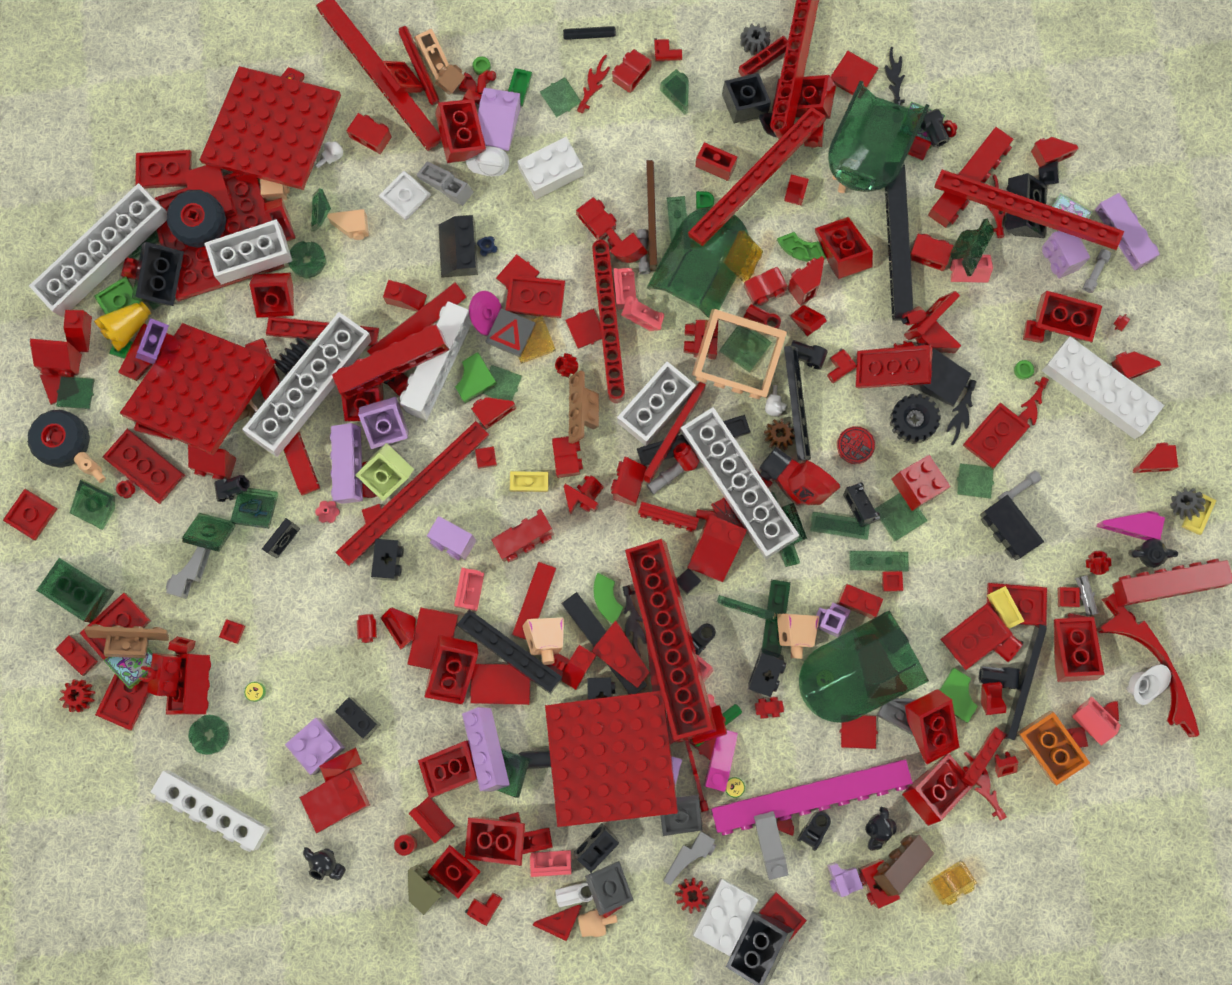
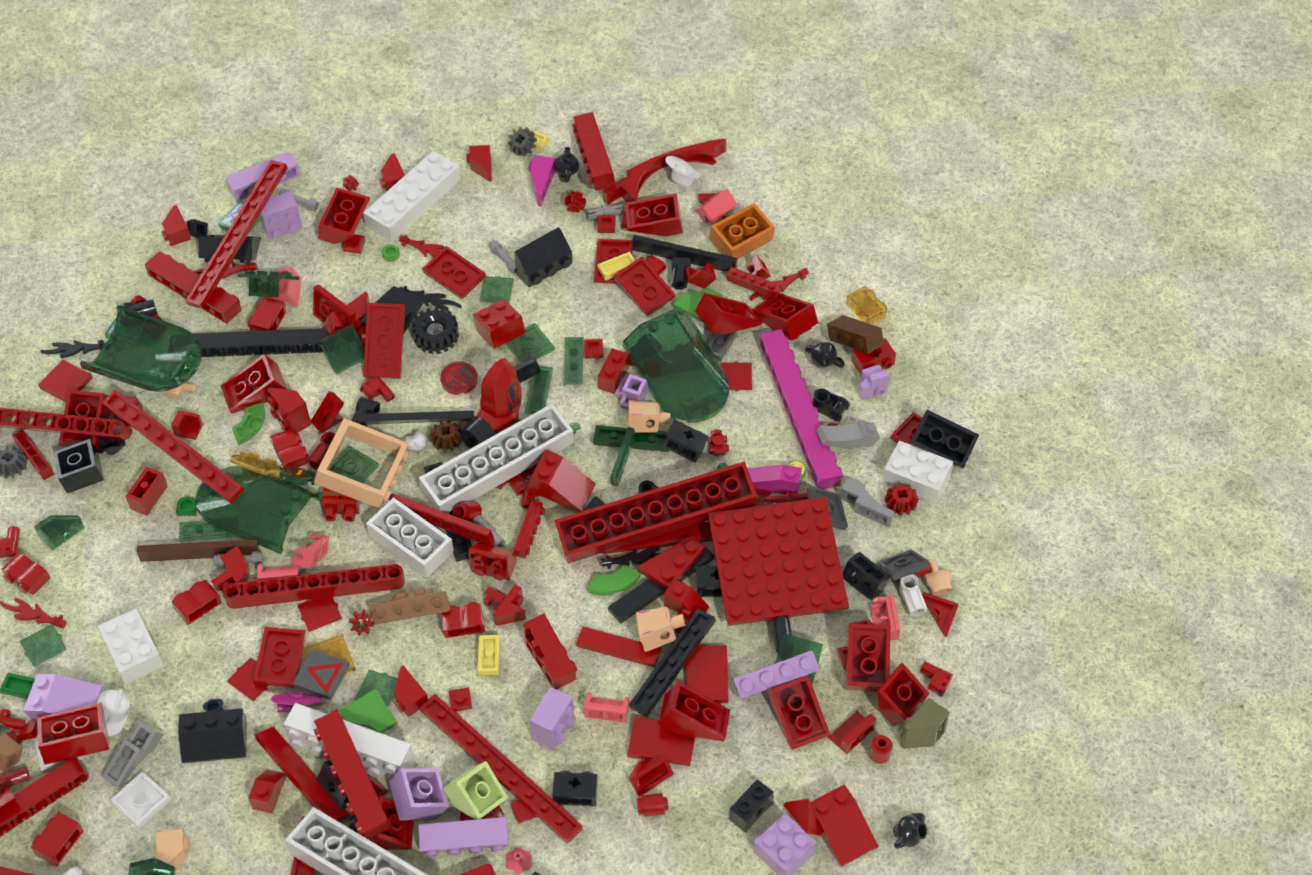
camera: 95 degrees left, 25 degrees down
none -> clear green tile [279,467,316,485]
none -> clear green tile [319,324,365,375]

